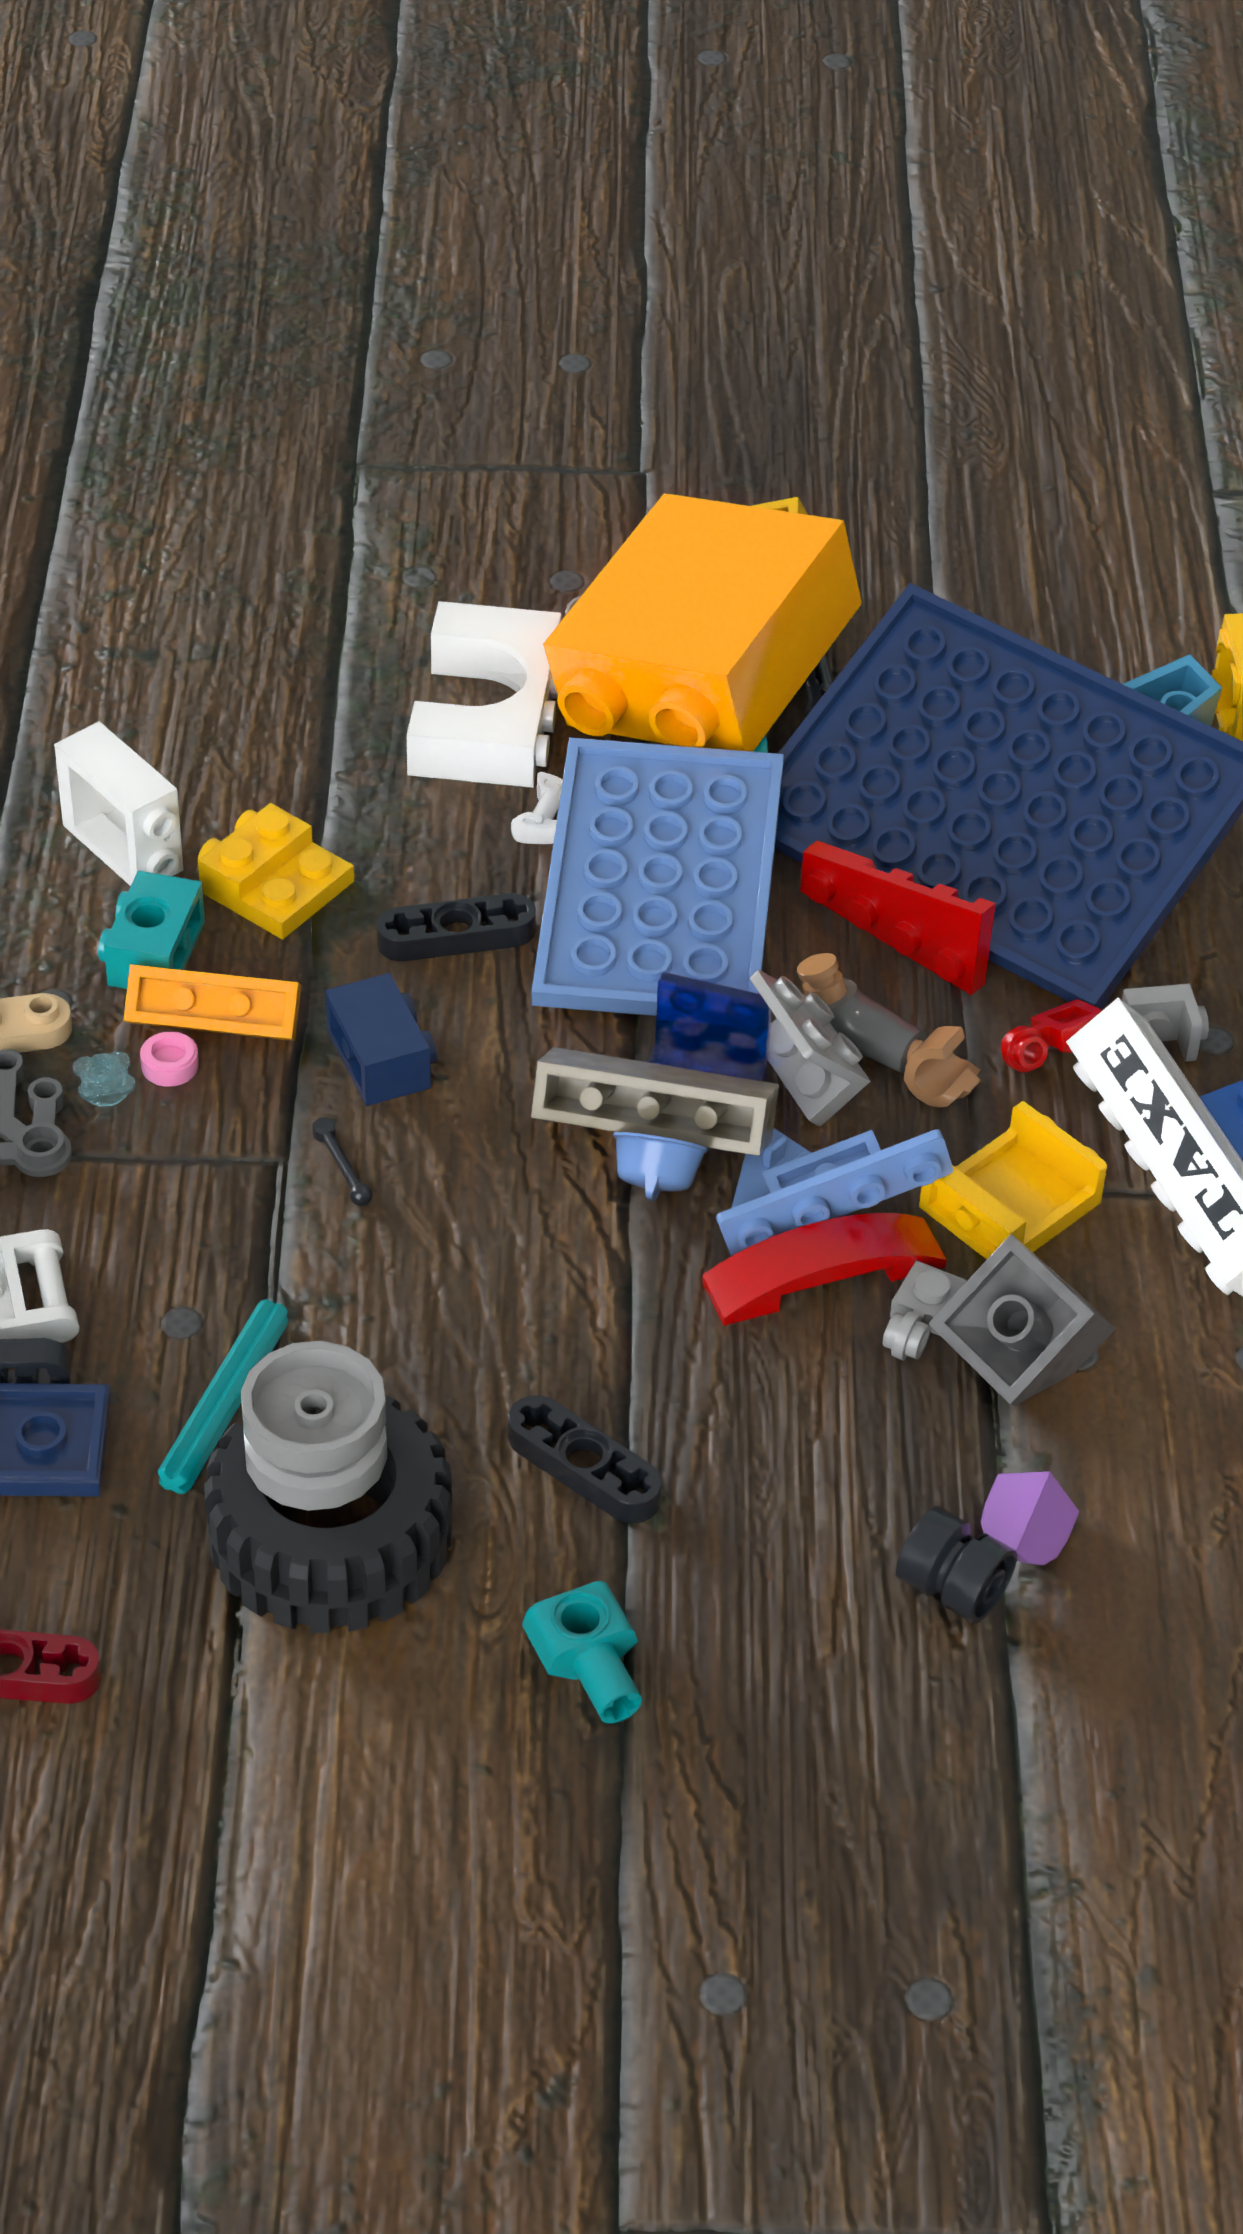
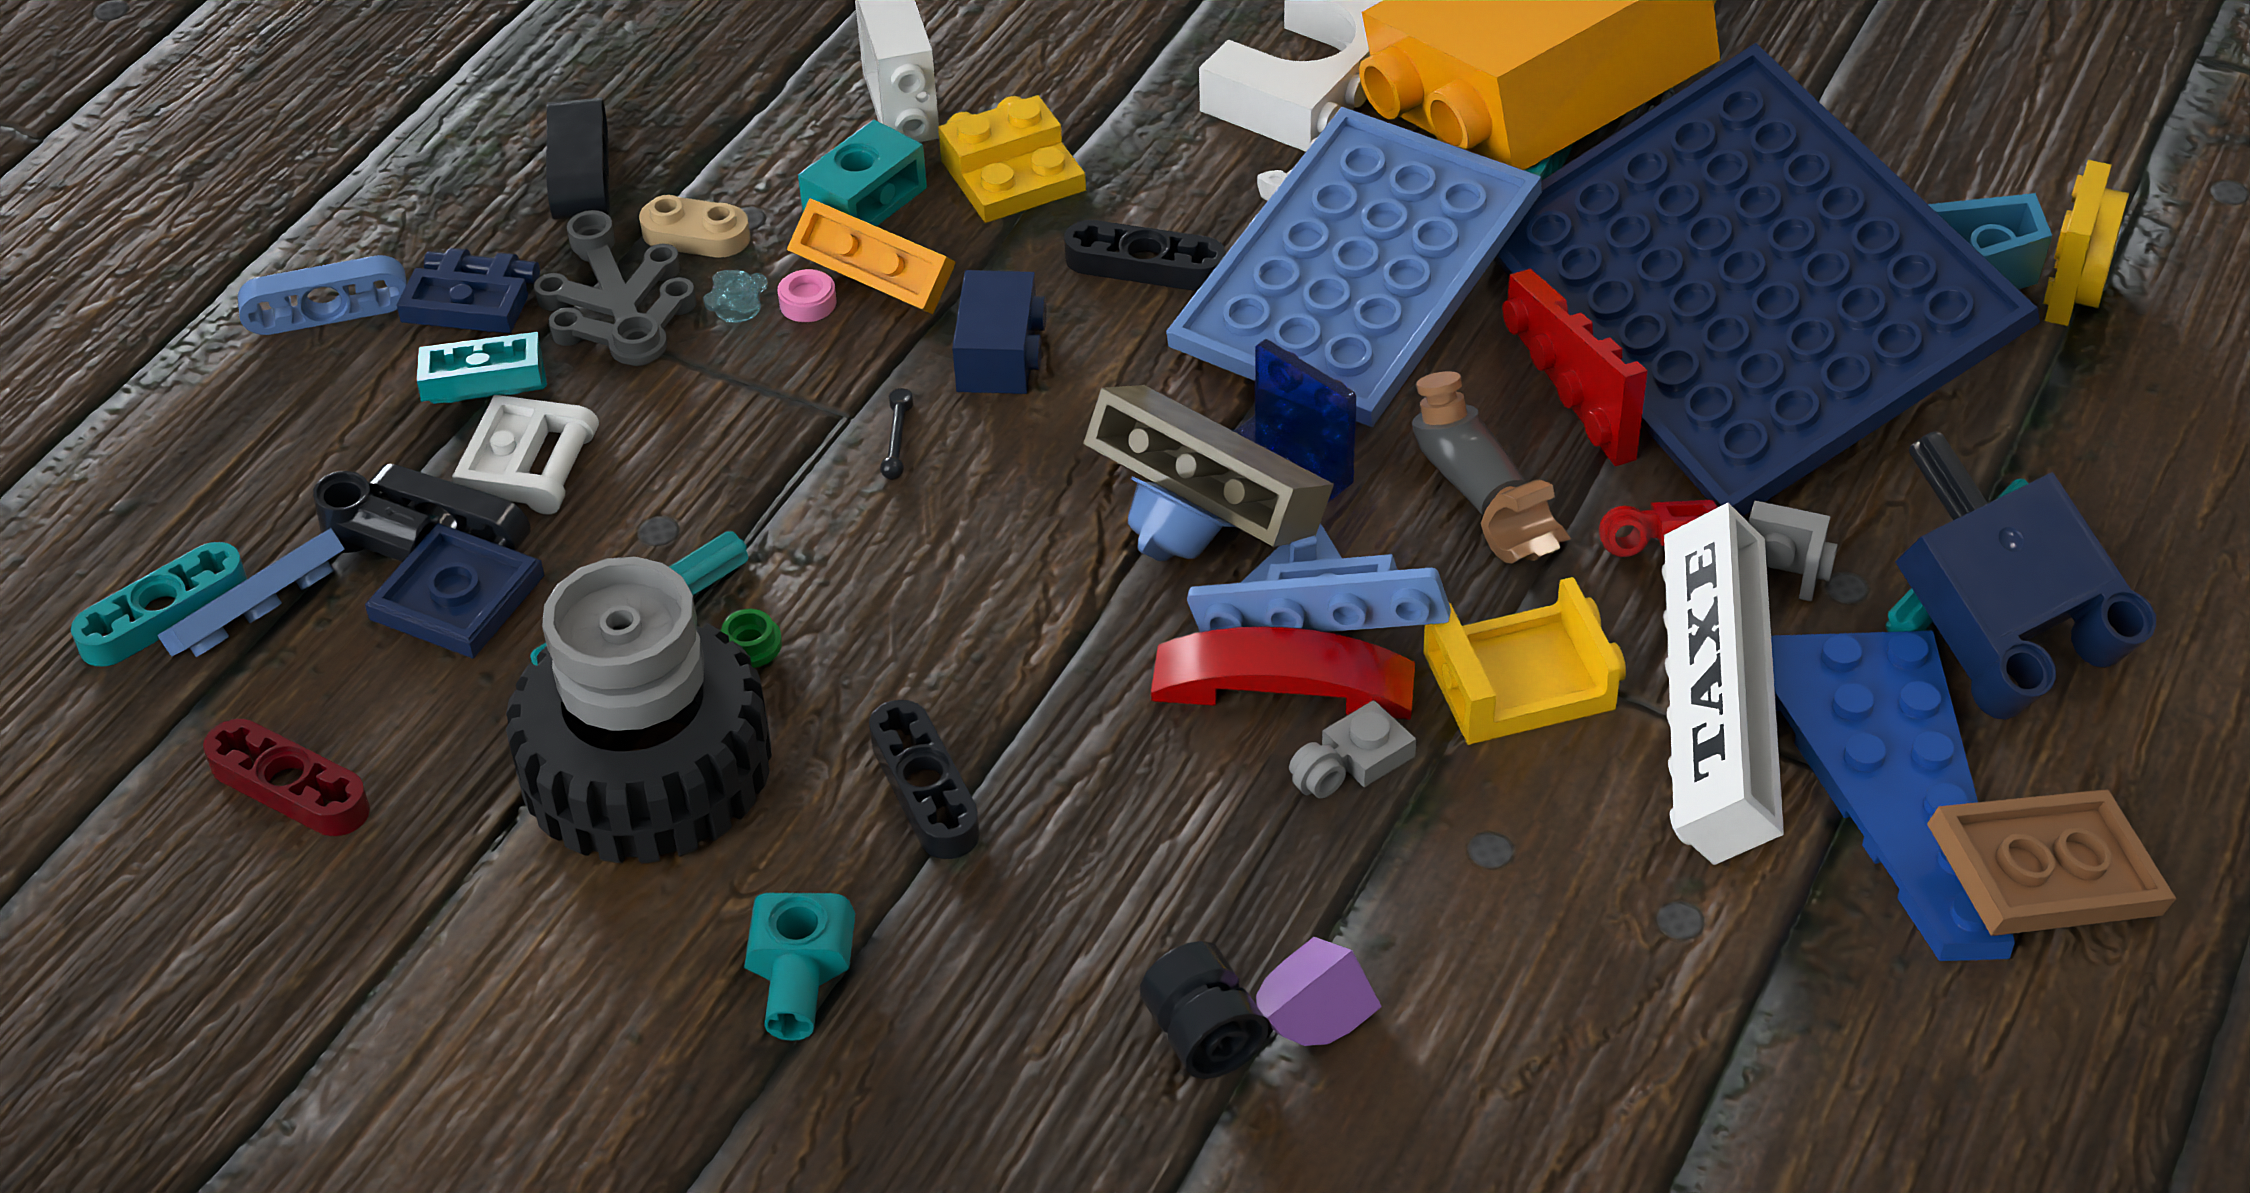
camera: 30 degrees right, 0 degrees up
light grey bracket [750,970,871,1127] -> none
flat silver slope [928,1234,1116,1406] -> none

